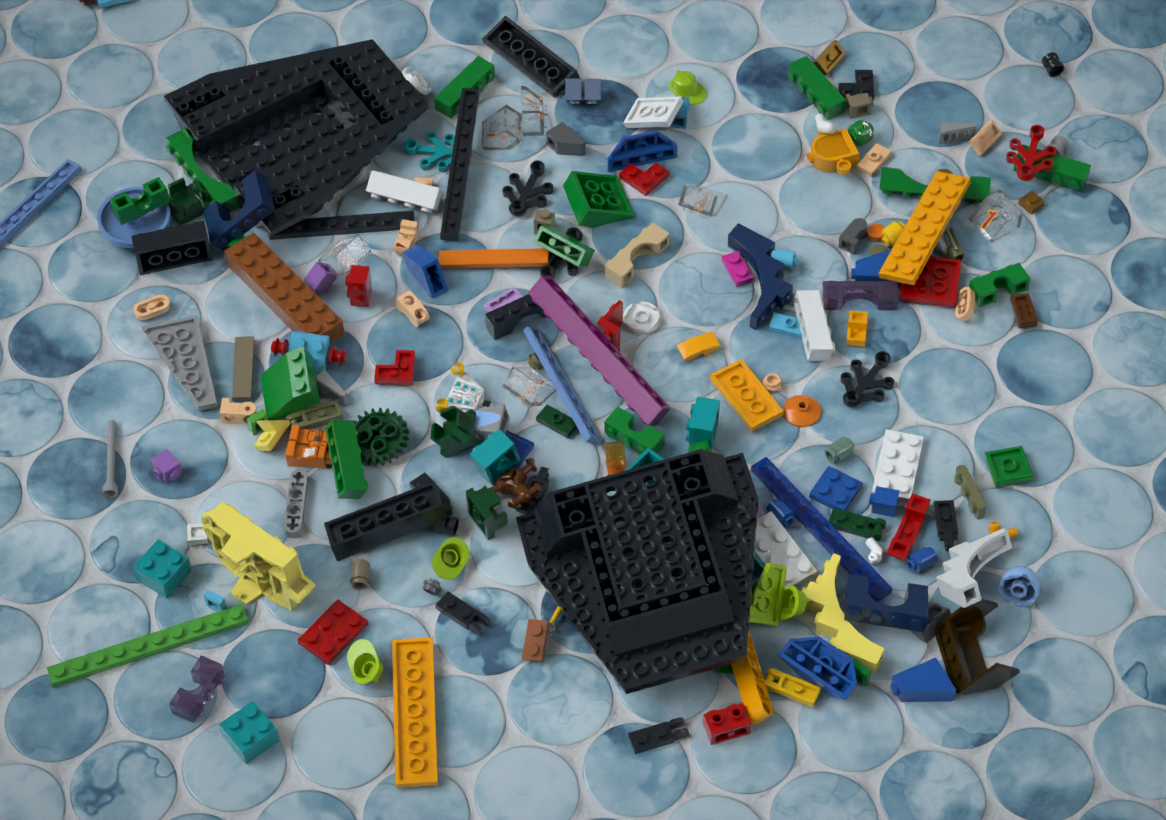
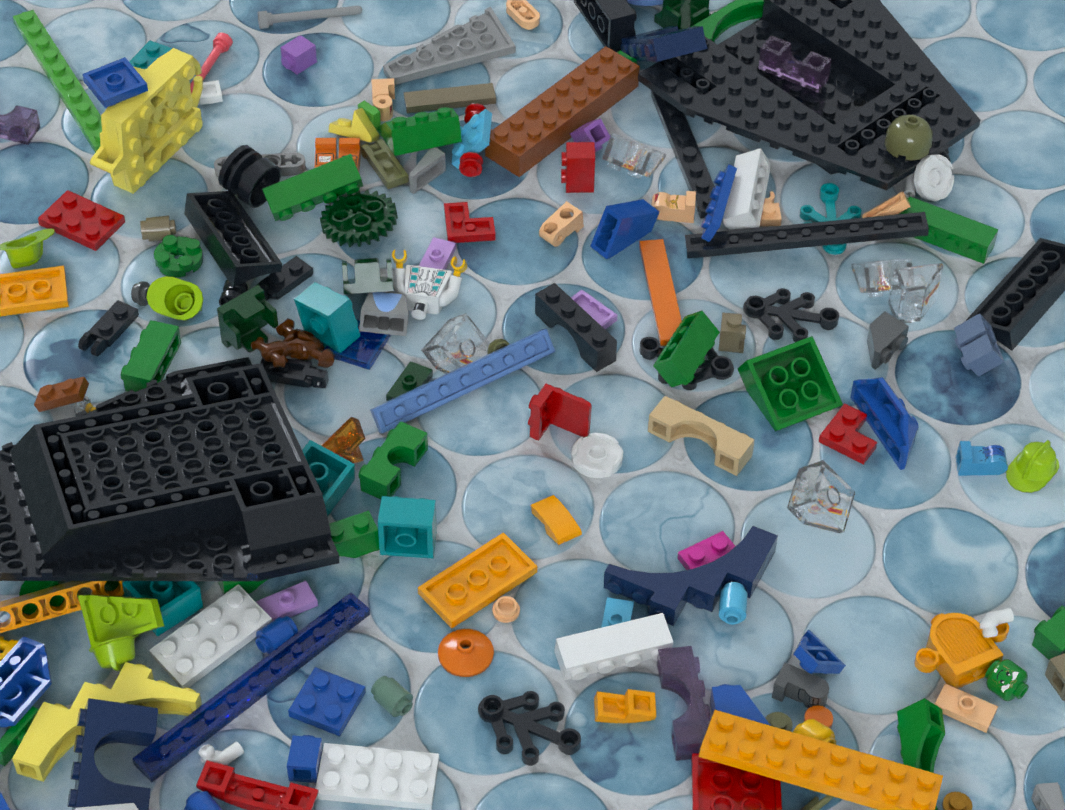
camera: 80 degrees right, 5 degrees down
magenta brick [528,276,671,425] -> none
white plate [623,96,684,128] -> none
dark green plate [827,507,886,541] -> none
none -> blue plate [82,57,148,108]
none -> green brick [121,320,181,392]
none -> green plate [154,235,203,278]
none -> coral piece [190,32,233,94]
none -> black wheel [218,145,282,208]
none -> lavender plate [419,237,456,270]
none -> blue plate [701,164,737,242]
none -> clear purple arch [759,35,831,92]
none -> blue wing [793,630,846,674]
none -> light nougat plate [862,192,910,218]
none -> olive cylinder [885,115,933,161]

